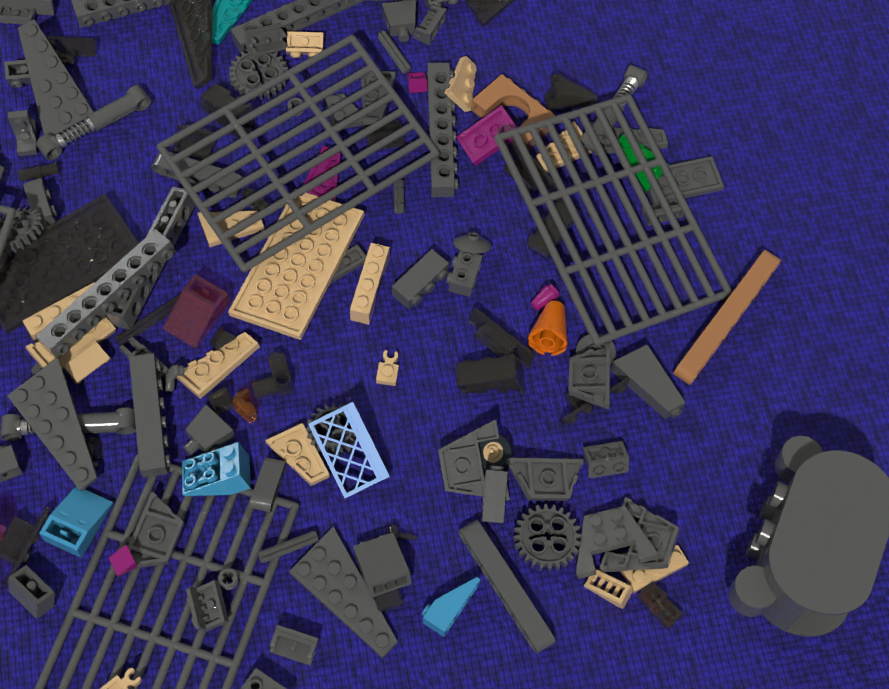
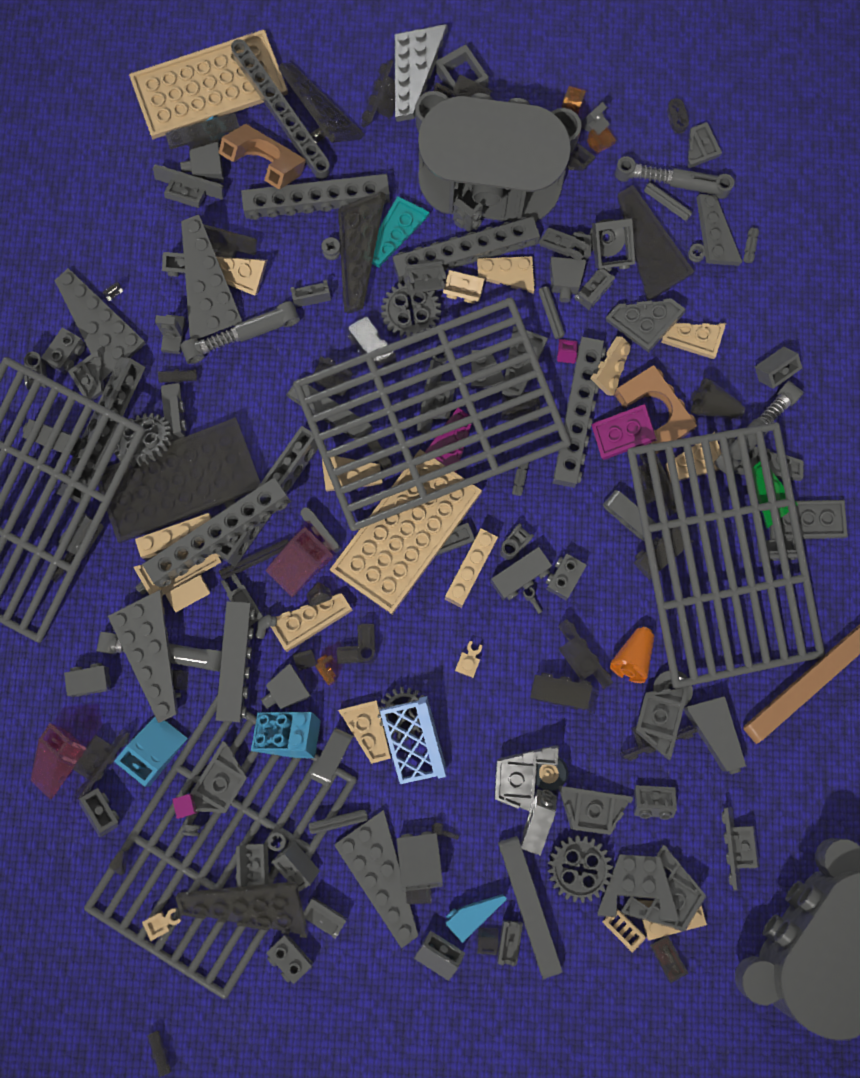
camera: 15 degrees right, 15 degrees up
dark grey dish [453,232,491,253] -> none
magenta cone [530,284,560,311] -> none
none -> clear smoke slope [109,848,129,875]
none -> clear smoke wing [176,881,308,938]
none -> dark grey bush [181,824,201,836]
none -> tan wing [216,257,268,296]
none -> dark grey hinge [272,841,320,892]
none -> dark grey hinge [290,280,331,308]
none -> dark grey hinge [300,507,341,553]
none -> dark grey wheel [322,237,341,260]
none -> dark grey brick [414,930,465,981]
none -> dark grey bracket [417,360,455,434]
none -> tan wing [477,256,534,294]
none -> clear smoke slope [477,928,499,955]
none -> dark grey hinge [497,919,523,967]
none -> dark grey piece [500,523,534,560]
none -> dark grey hand [523,587,542,614]
none -> dark grey beam [603,490,655,540]
none -> dark grey plate [606,298,686,353]
none -> tan wing [661,323,726,359]
none -> dark grey bracket [722,807,759,891]
none -> dark grey brick [755,347,802,389]

